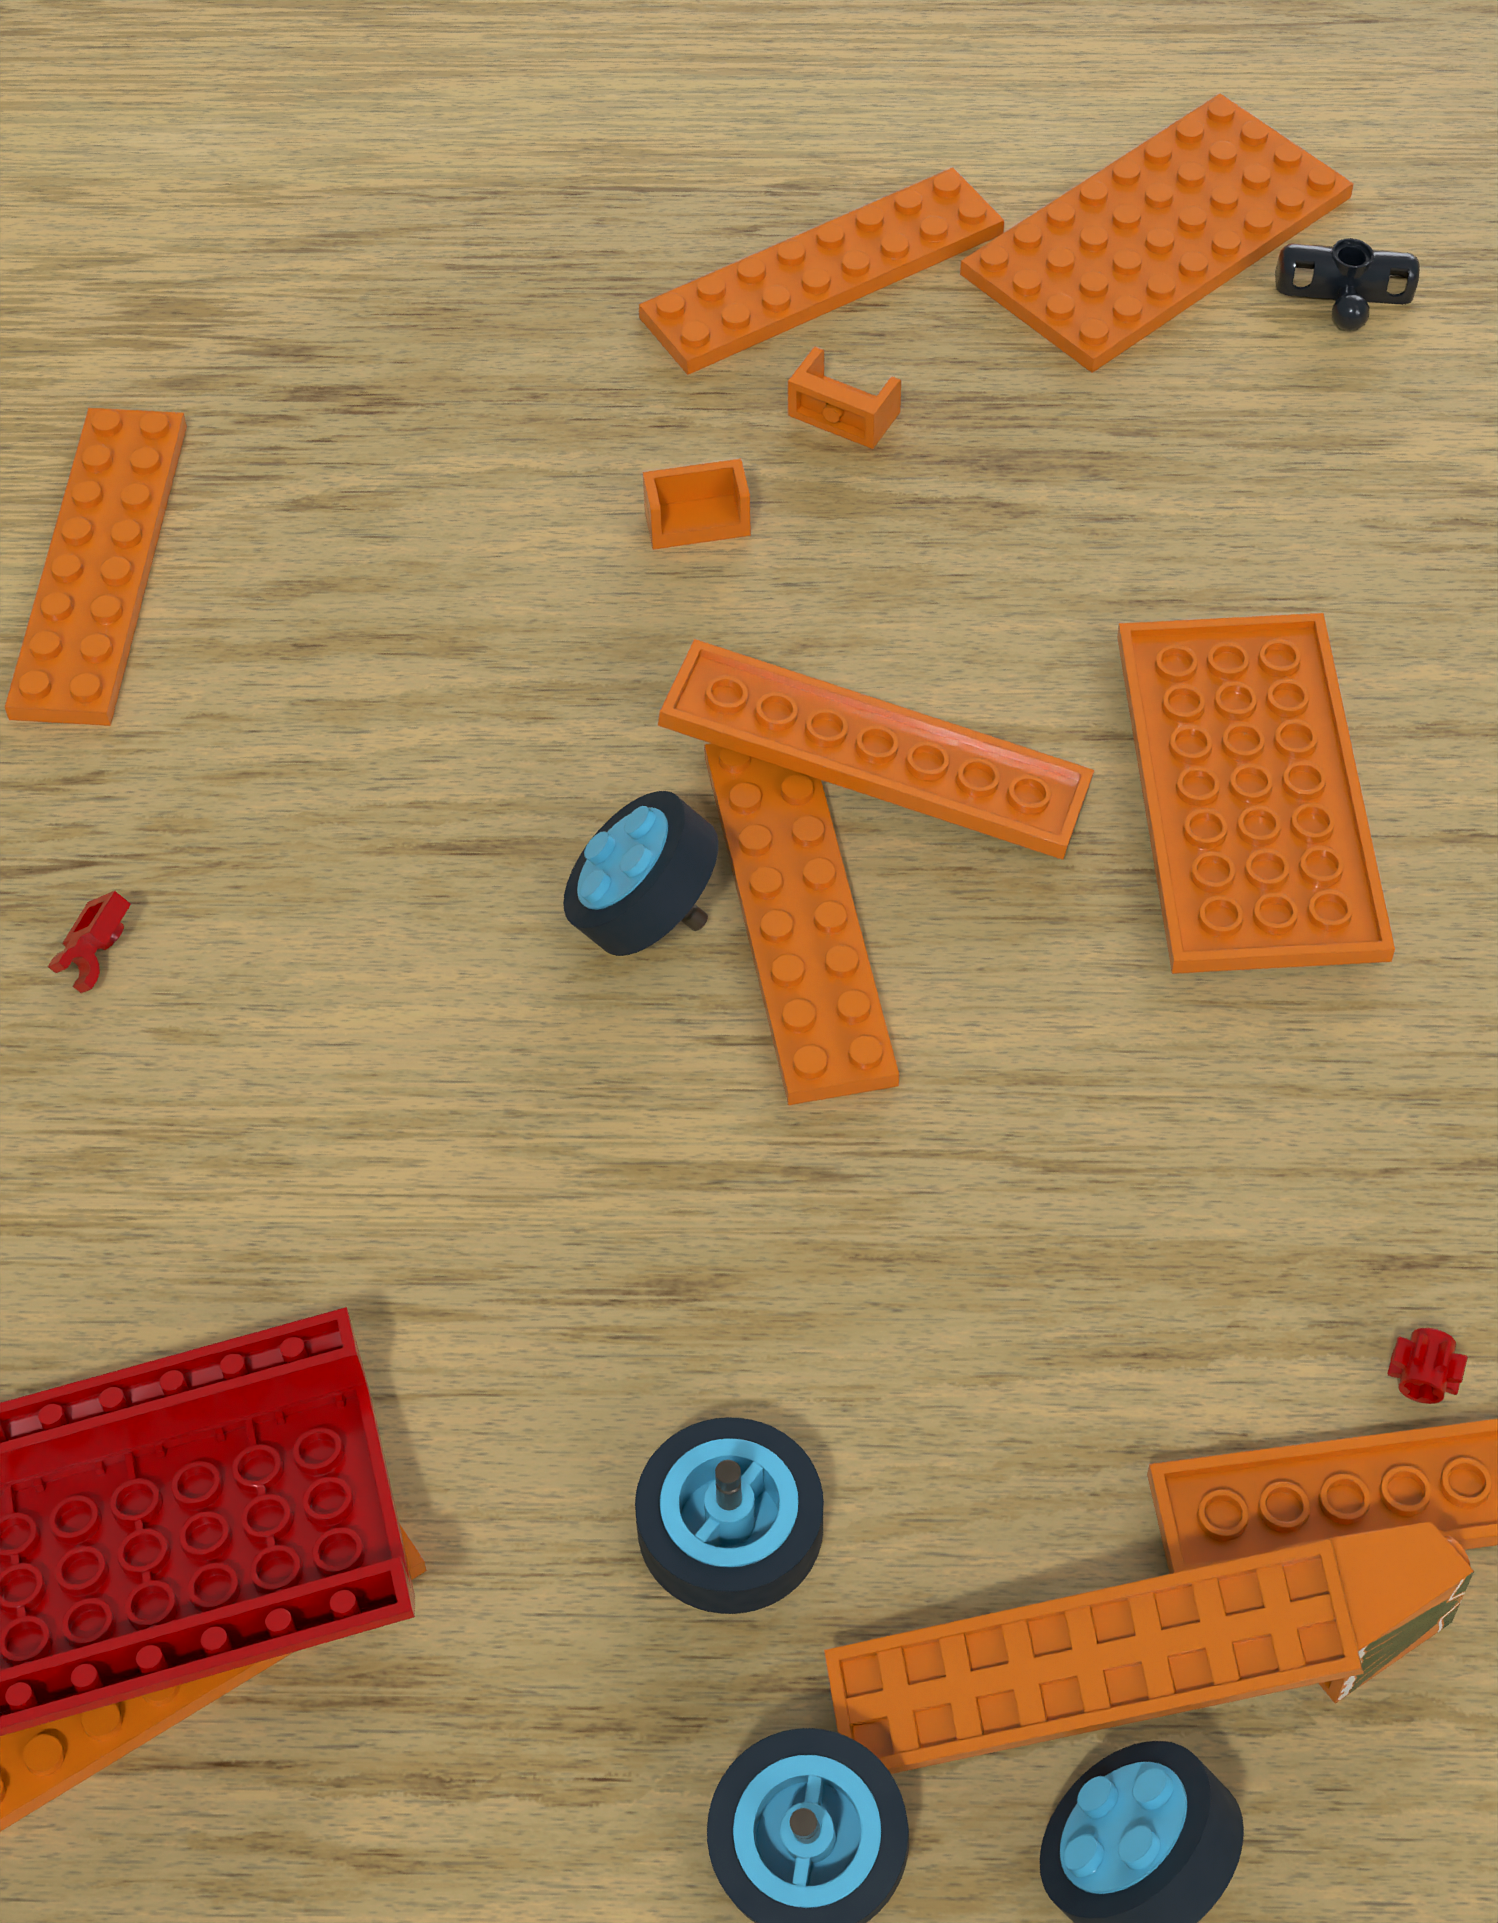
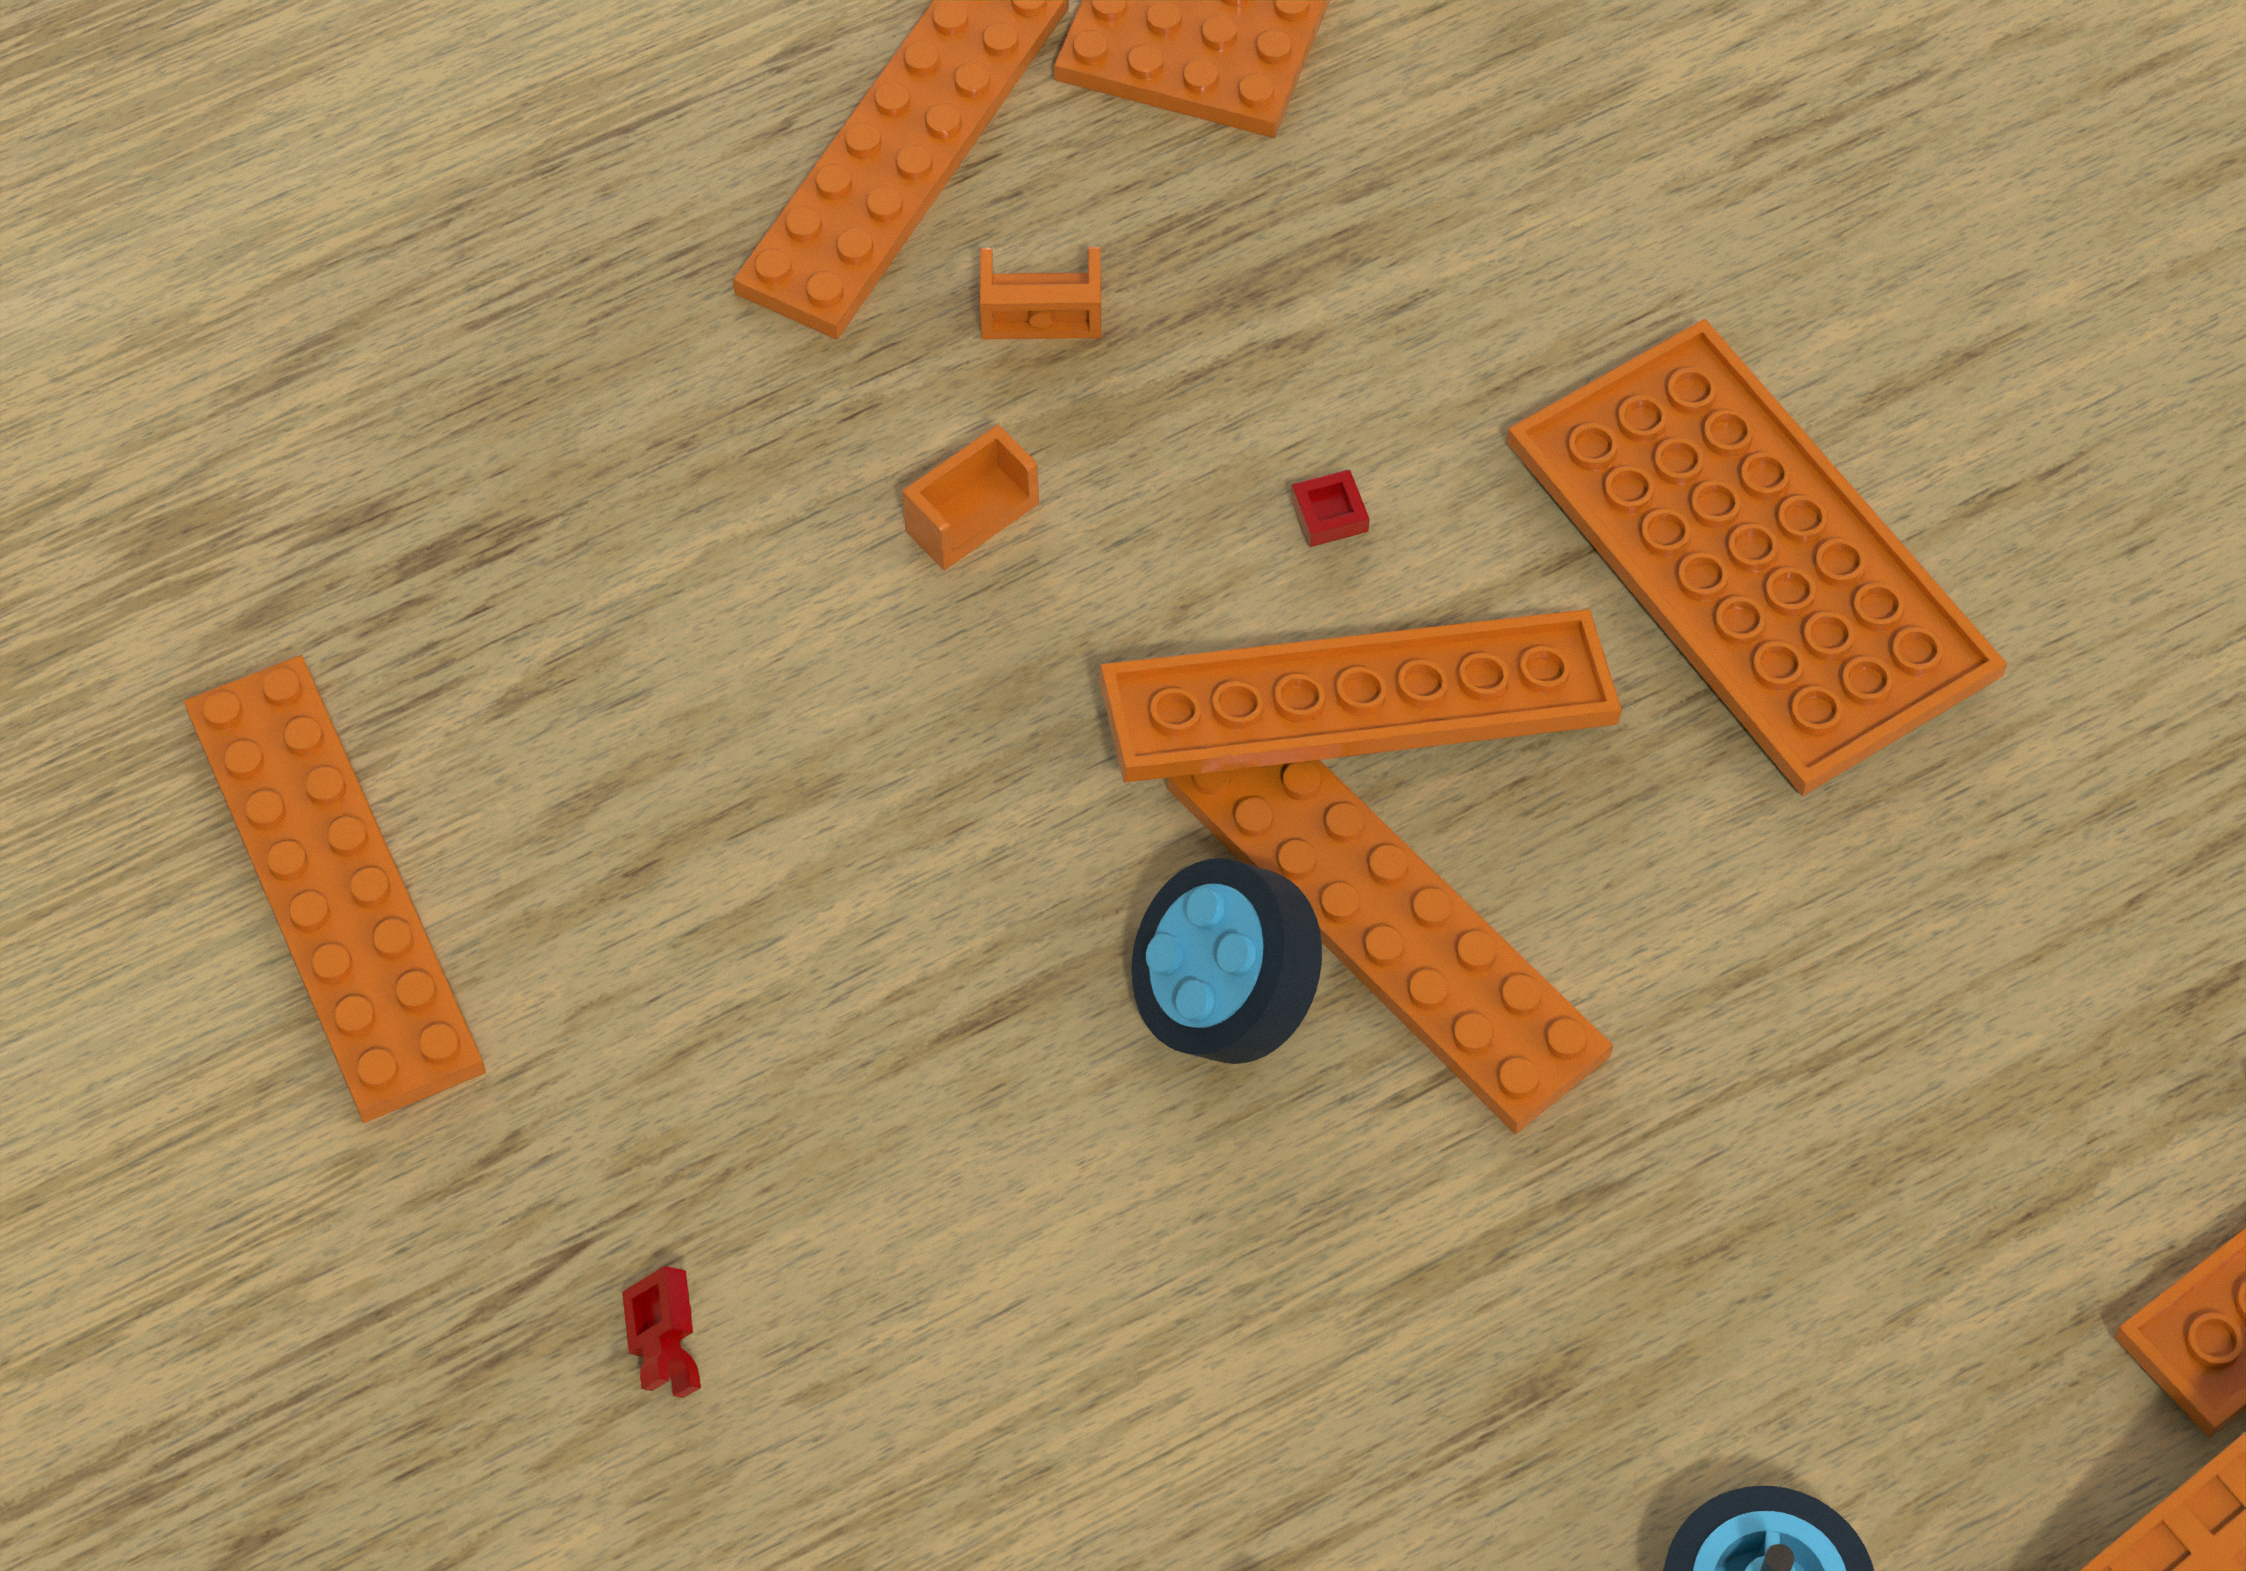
camera: 30 degrees left, 5 degrees up
none -> red plate [1291,469,1370,547]

